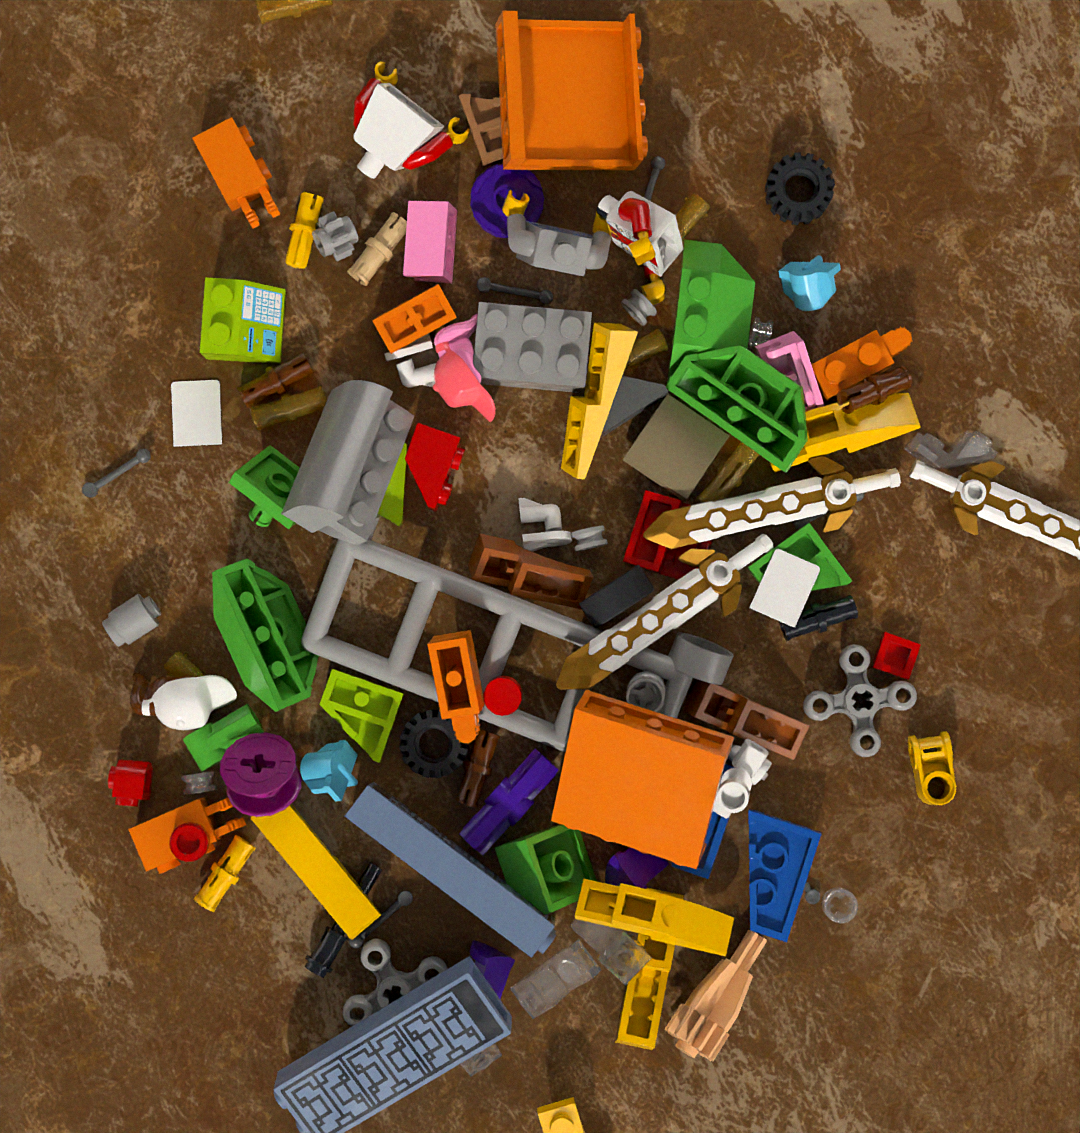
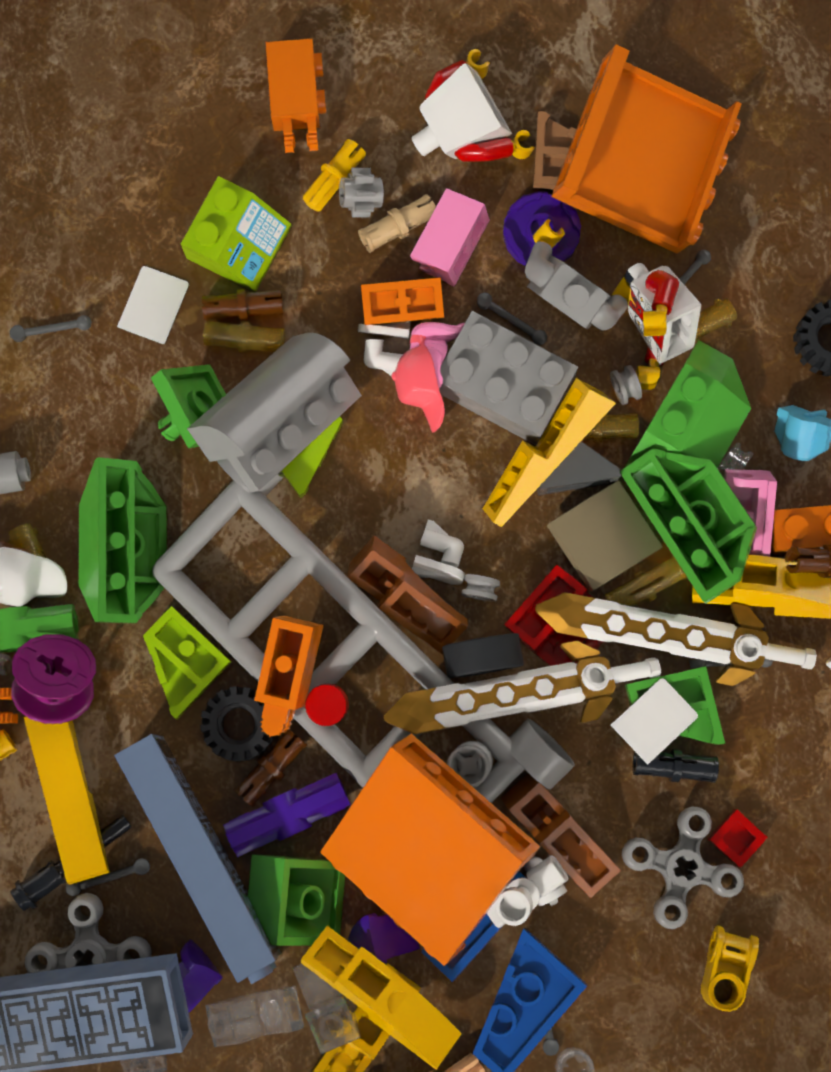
camera: 20 degrees right, 5 degrees down
medium azure piece [300,740,358,802] -> none
red slope [405,423,466,512] -> none

